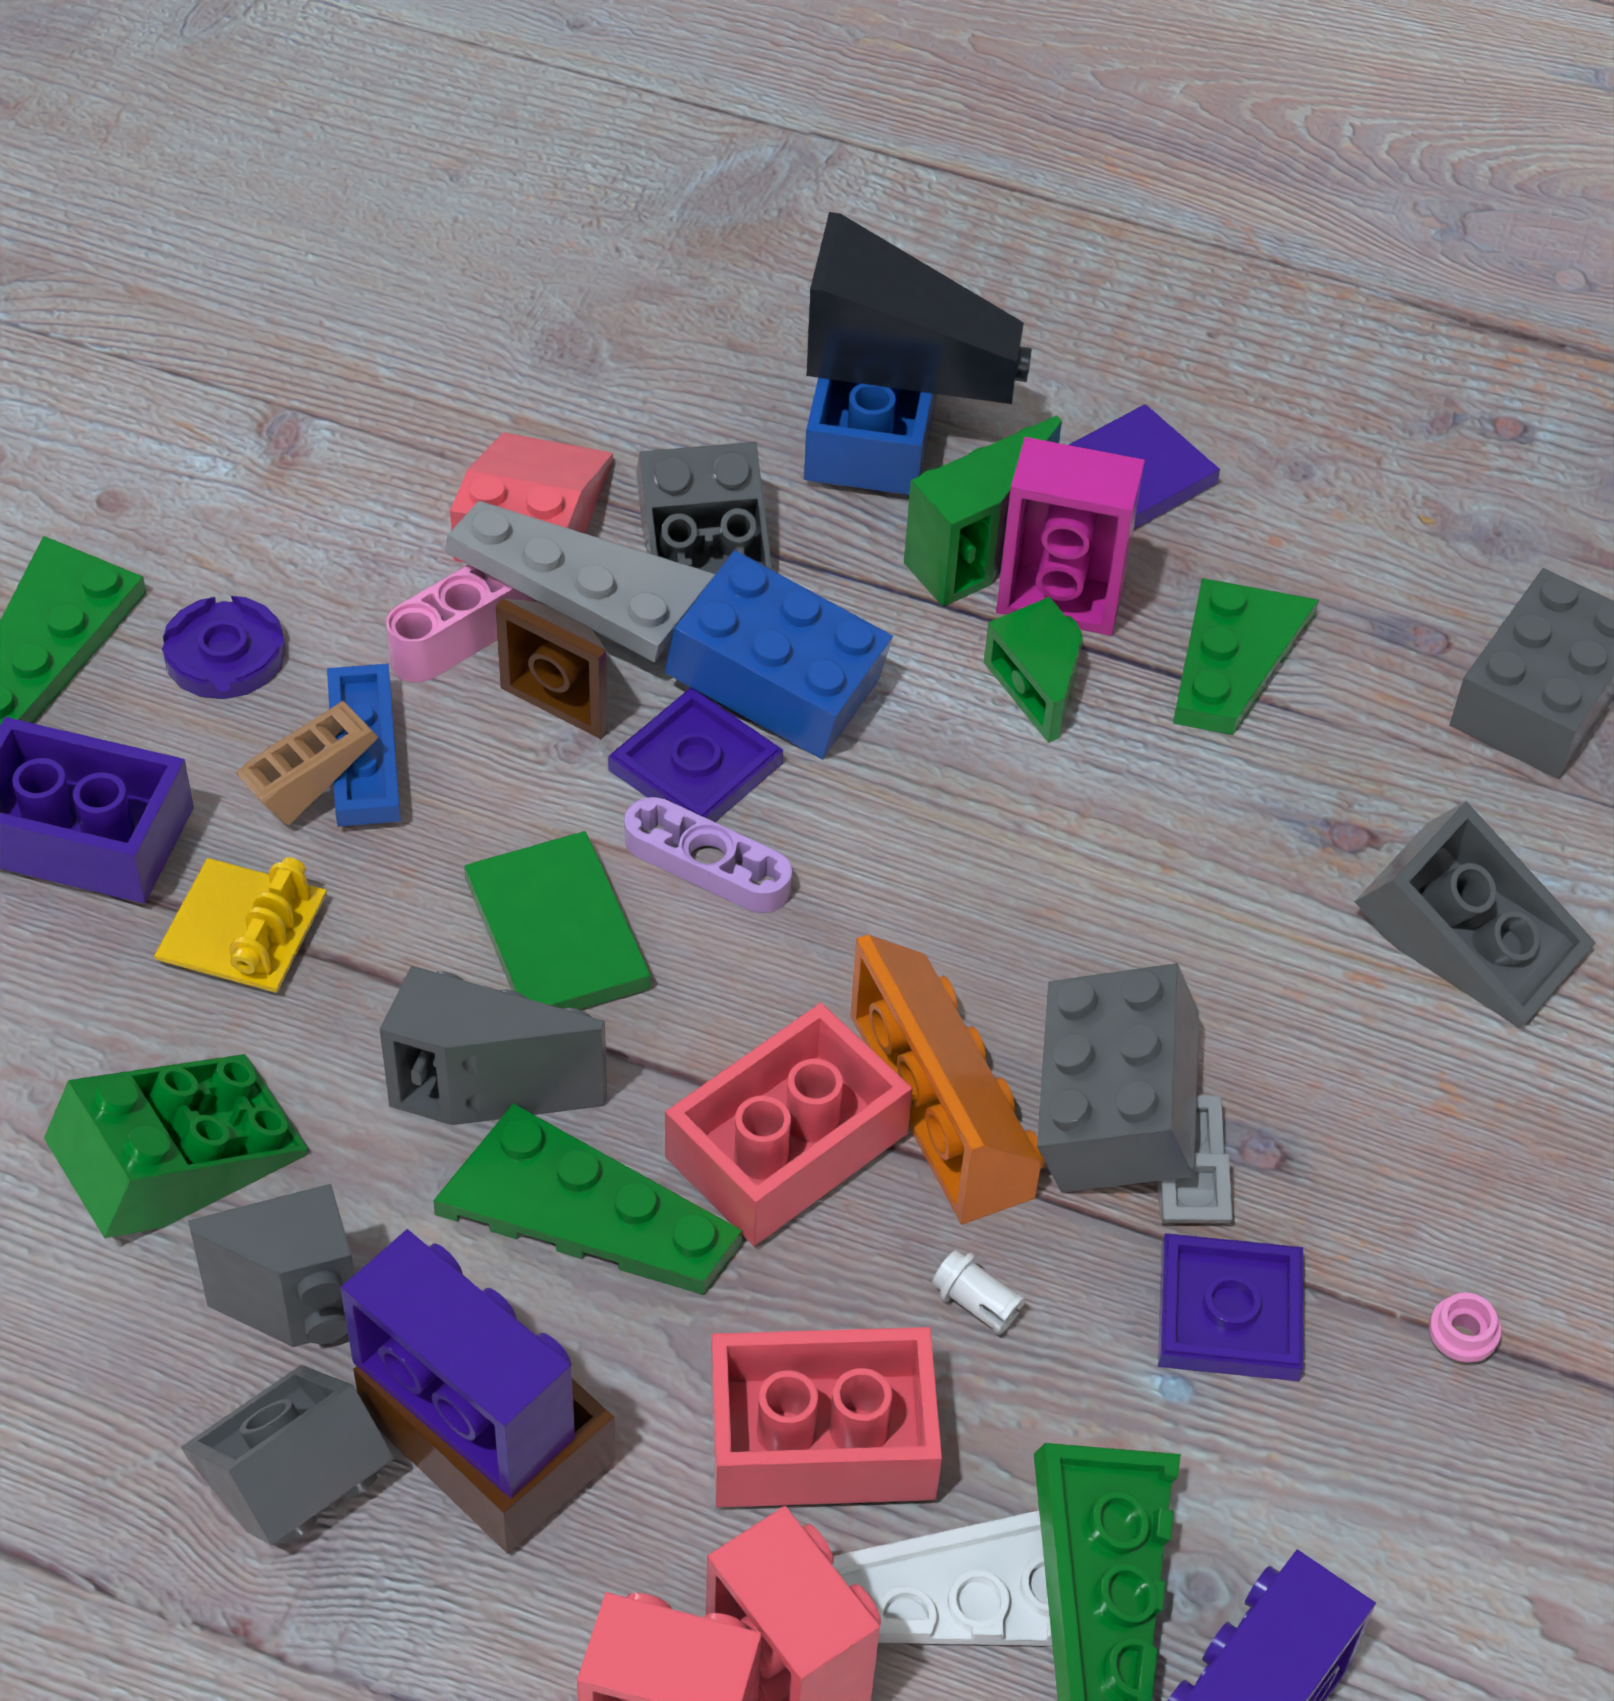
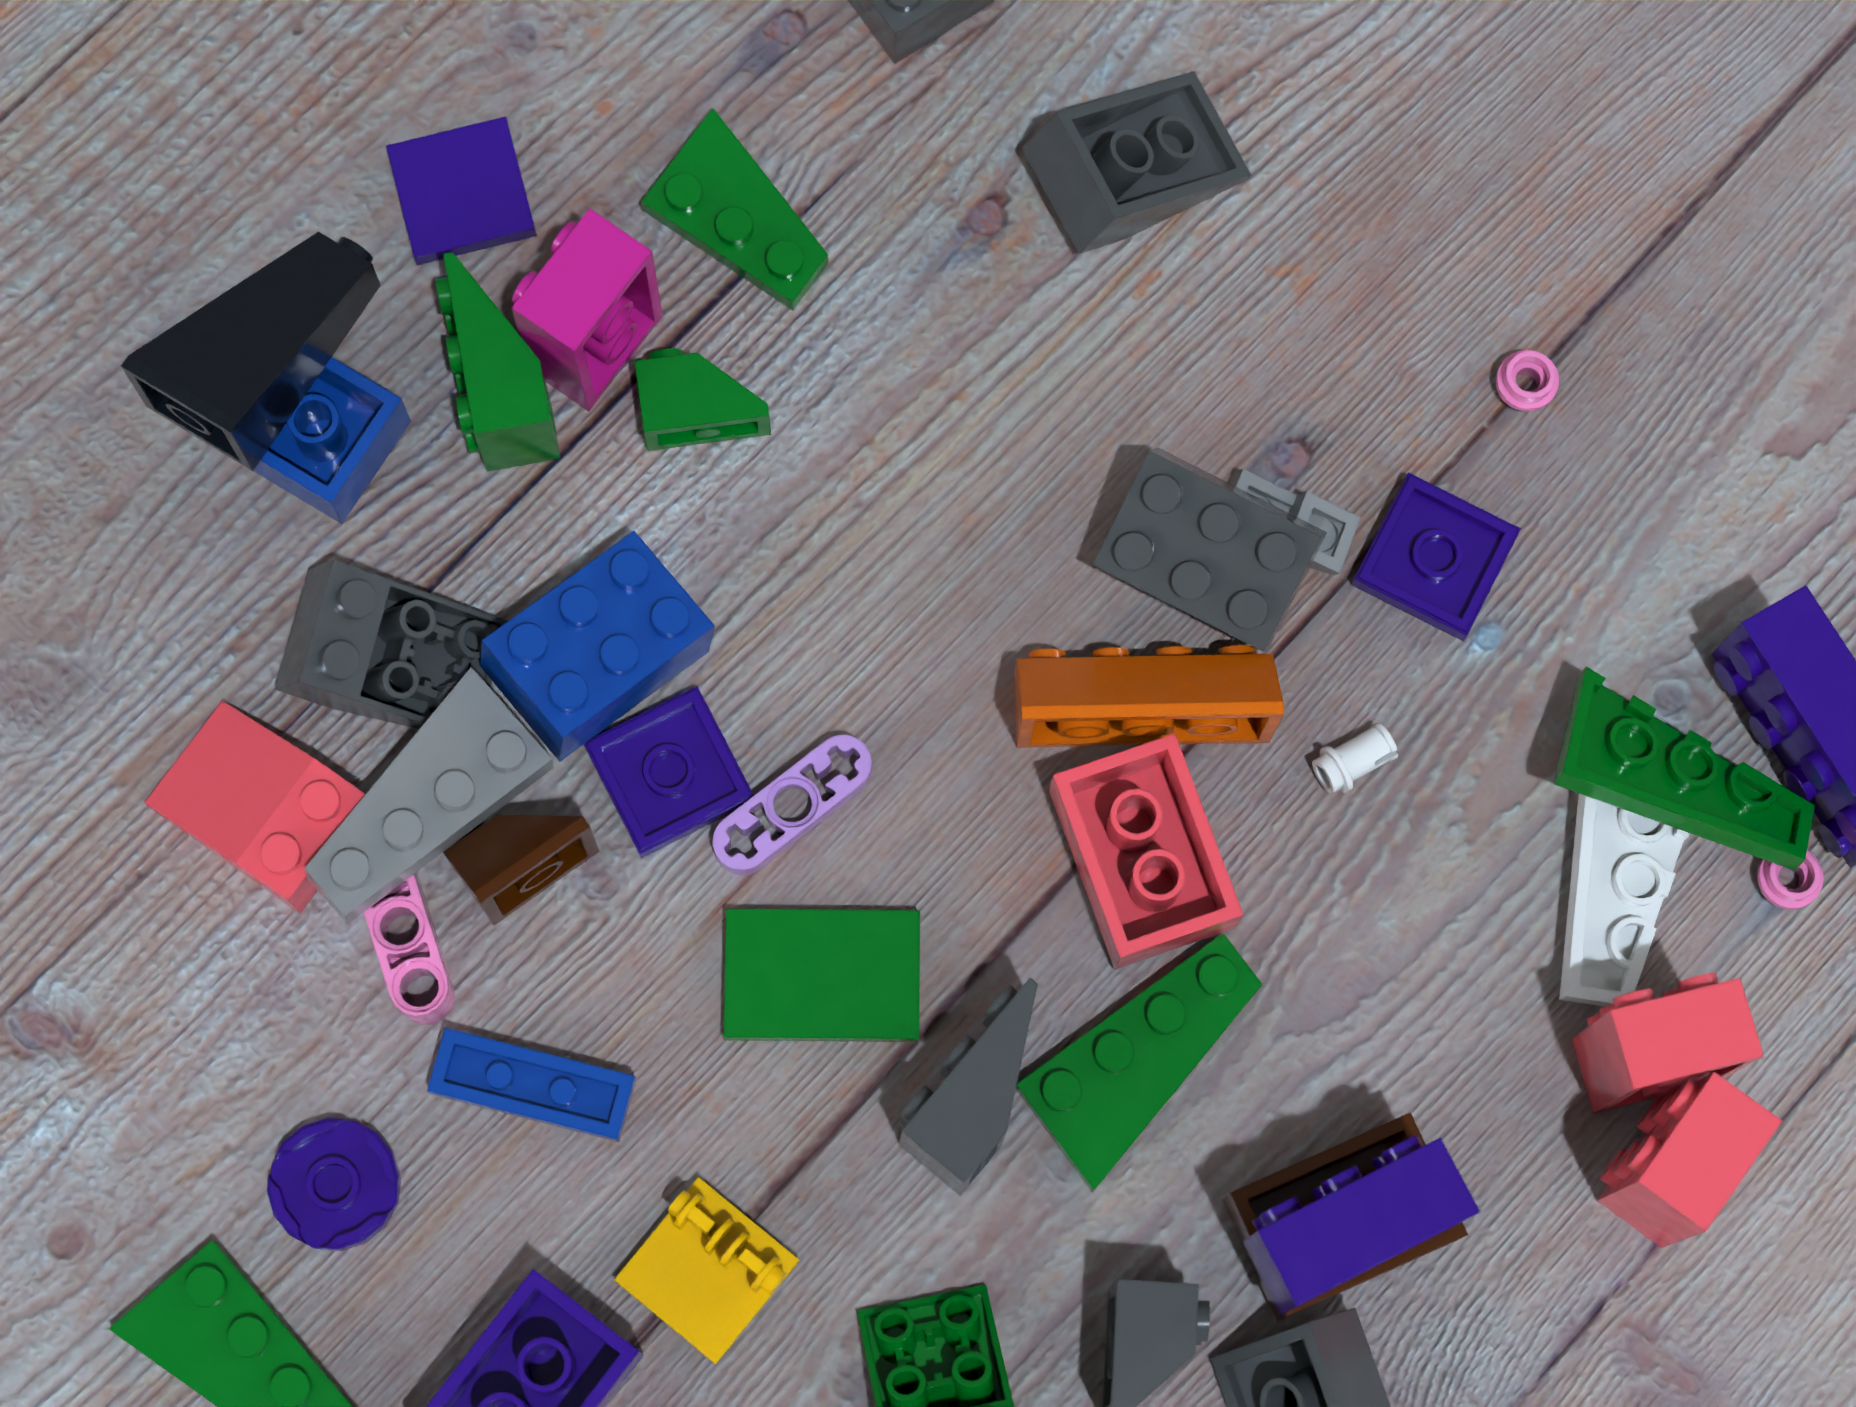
camera: 70 degrees left, 25 degrees up
medium nougat slope [235,701,378,826] -> none
coral brick [711,1327,942,1507] -> none

